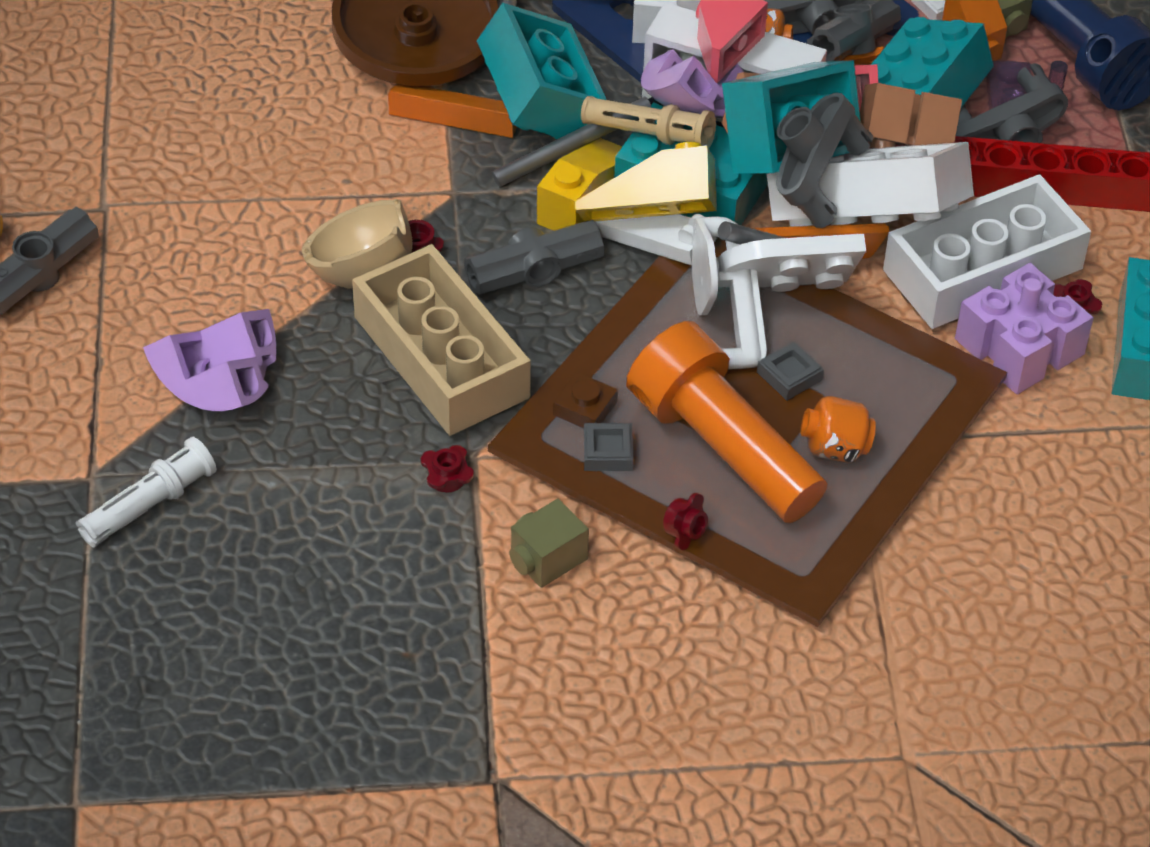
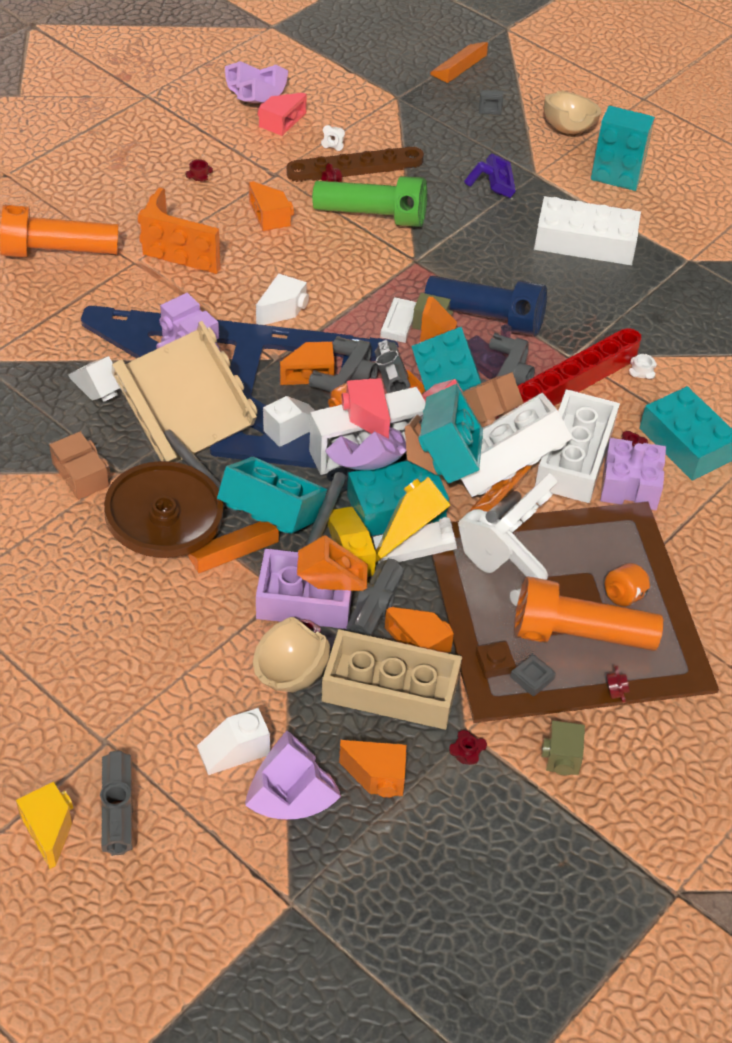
camera: 45 degrees left, 0 degrees up
white pin [76,437,217,548] -> none
tan pin [581,96,716,148] -> none
dark grey tile [757,341,824,401] -> none
dark grey connector [776,93,873,228] -> none
none -> white slope [197,708,270,775]
none -> lavender brick [256,549,353,629]
none -> orange slope [297,535,368,591]
none -> orange slope [339,740,407,798]
none -> orange slope [384,607,454,653]

